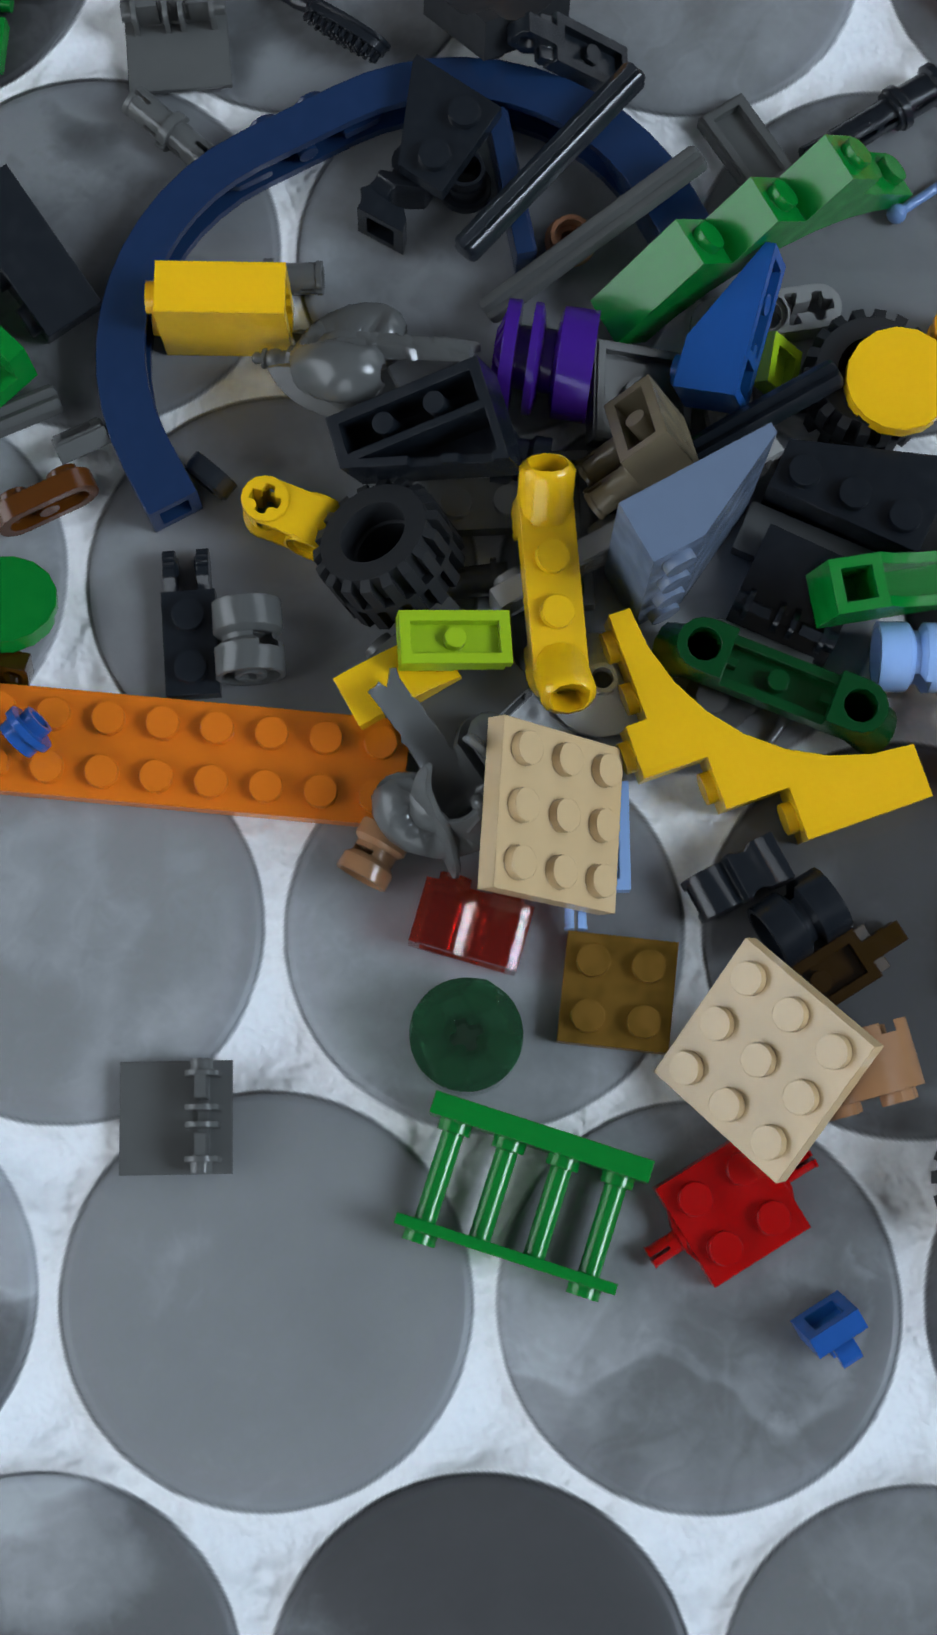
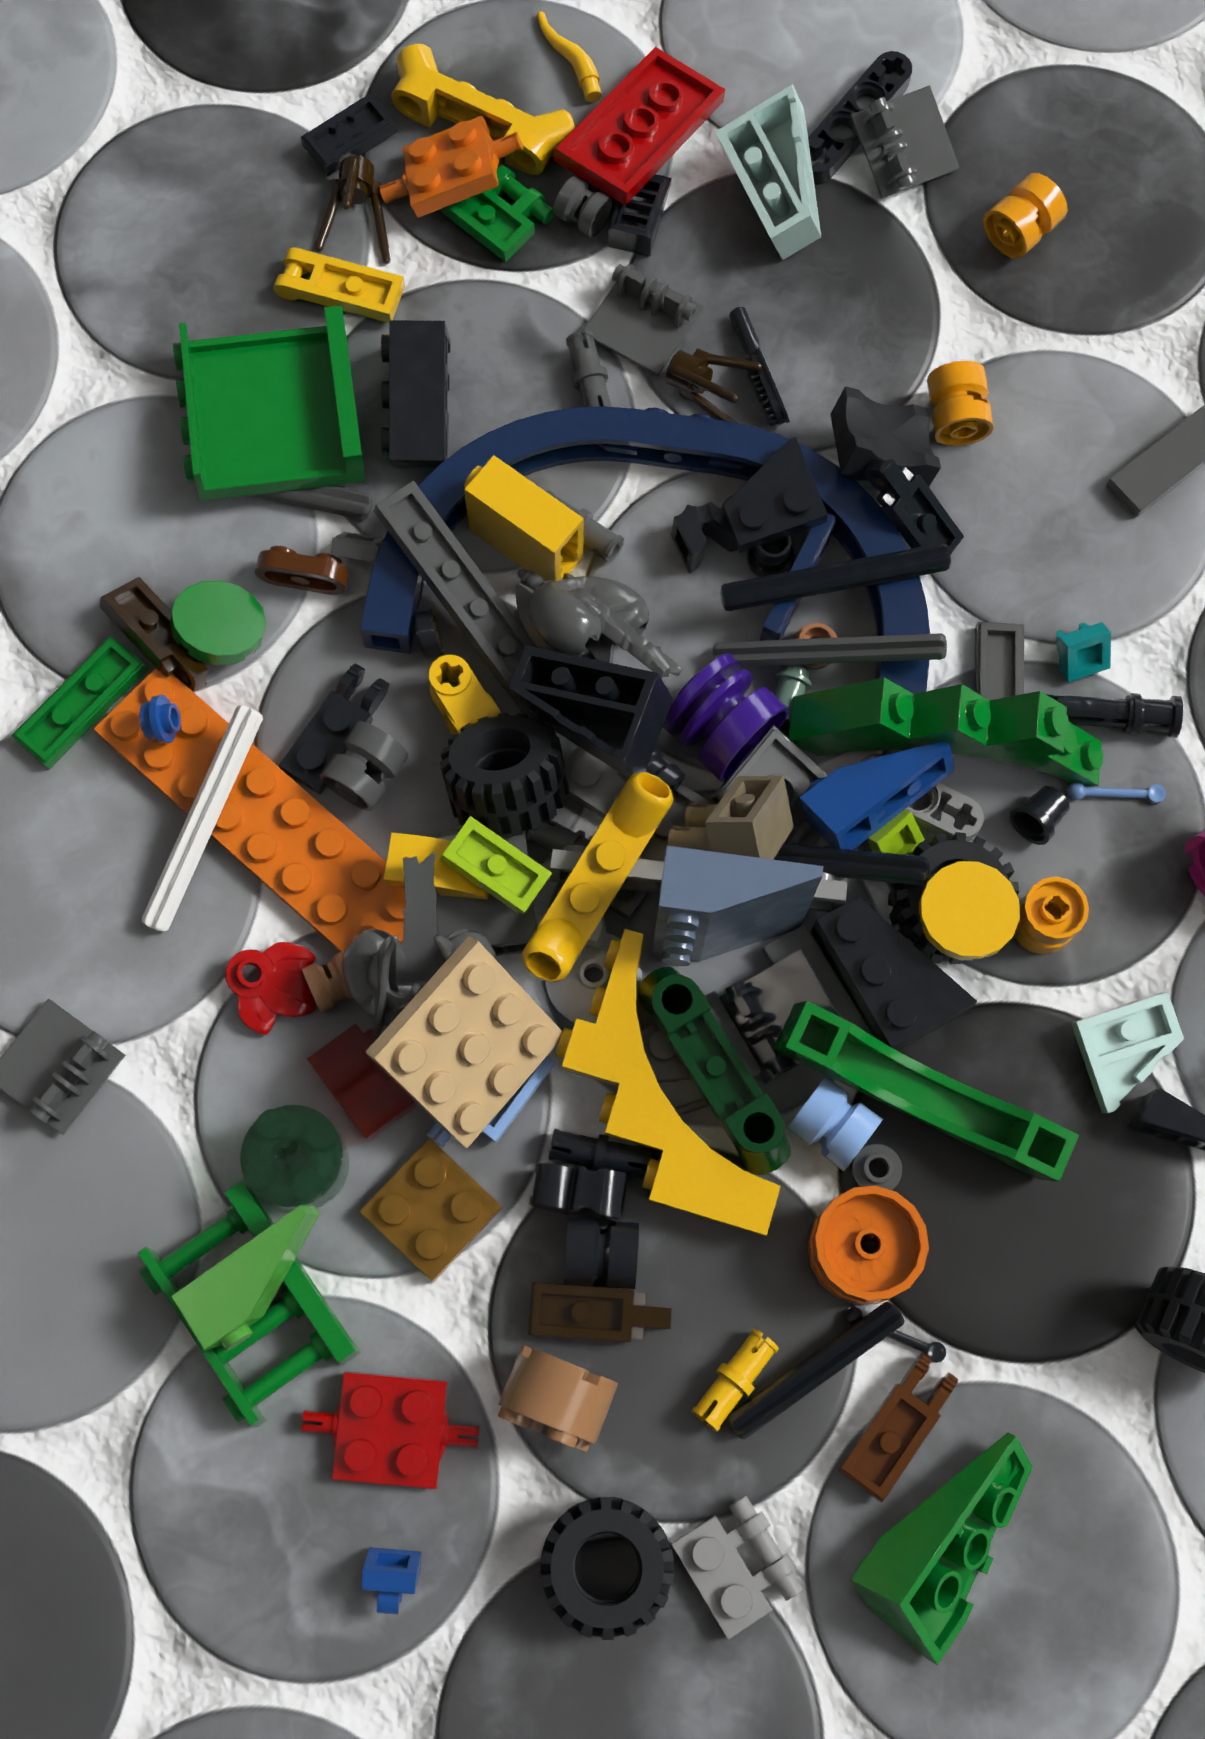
camera: 35 degrees right, 5 degrees down
tan plate [654,938,884,1183] -> none
none -> white axle [142,705,263,931]
none -> bright green slope [171,1205,320,1351]
none -> red plate [225,942,316,1036]
none -> dark grey plate [373,480,546,726]
none -> black pin [548,1128,652,1180]
none -> dark brown plant [666,348,762,423]
none -> sand green pin [774,665,812,728]
none -> black piece [1010,786,1070,845]
none -> teal tile [1056,622,1111,683]

